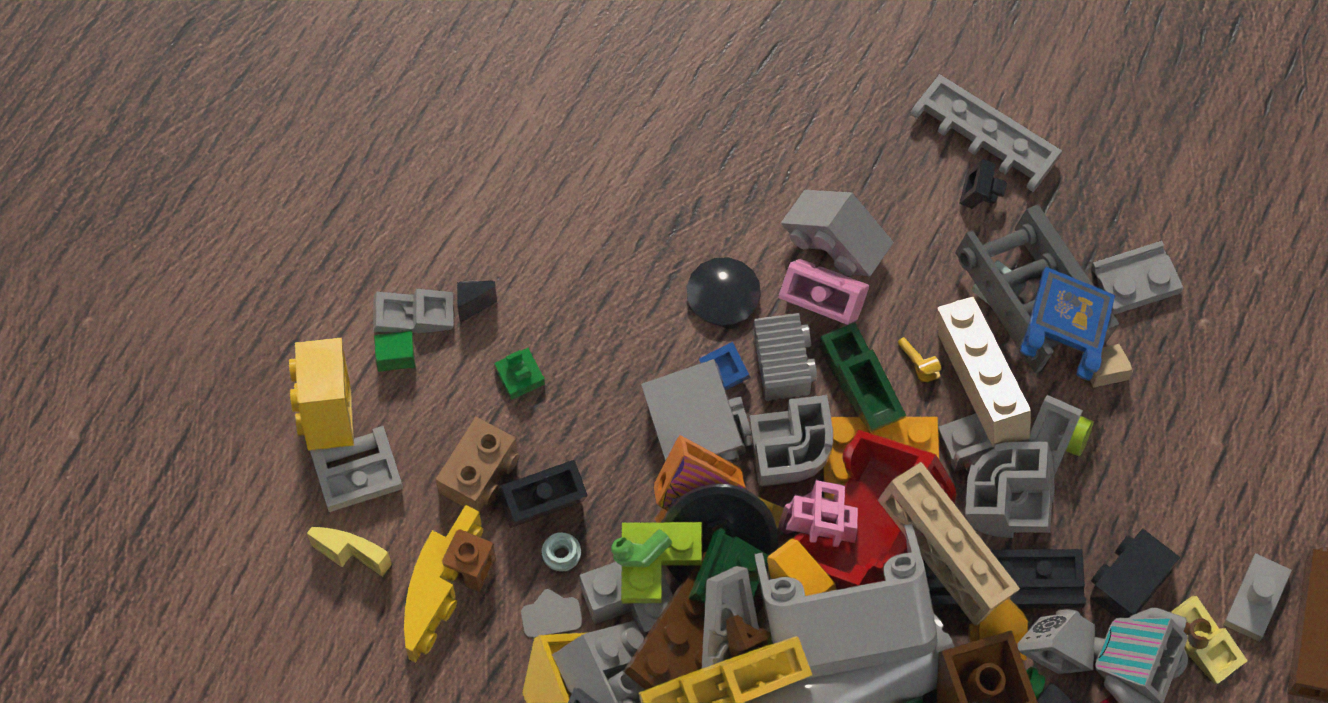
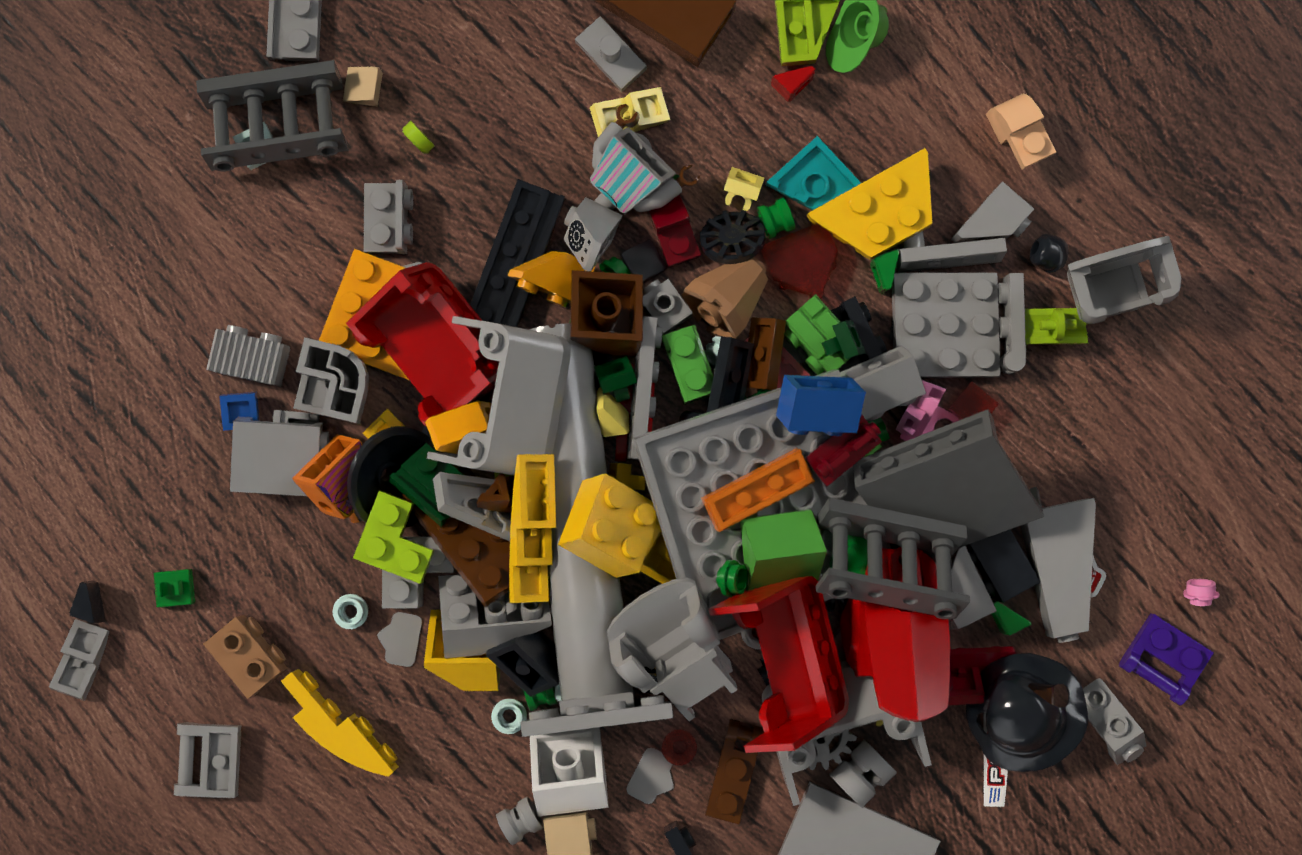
camera: 65 degrees left, 20 degrees up
yellow brick [289,338,354,451] -> none
light yellow slope [307,527,392,577] -> none
green slope [374,331,416,372] -> none
dark orange bracket [442,529,496,592] -> none
black brick [497,460,588,528] -> none
bright green arm [611,529,672,567] -> none
black dish [686,257,761,329] -> none
bright pink brick [779,259,869,325] -> none
bright pink piece [779,480,858,547] -> none
light grey brick [781,190,894,276] -> none
dark green slope [819,322,906,432] -> none
tan fence [878,462,1020,626] -> none
yellow hand [898,337,941,382] -> none
light grey hinge [910,74,1062,192] -> none
brick [938,297,1031,449] -> none
black tile [959,159,1007,209] -> none
light grey brick [965,442,1055,538] -> none
blue flag [1020,267,1115,381] -> none
light grey tile [1026,395,1083,476] -> none
black brick [1090,528,1181,618] -> none

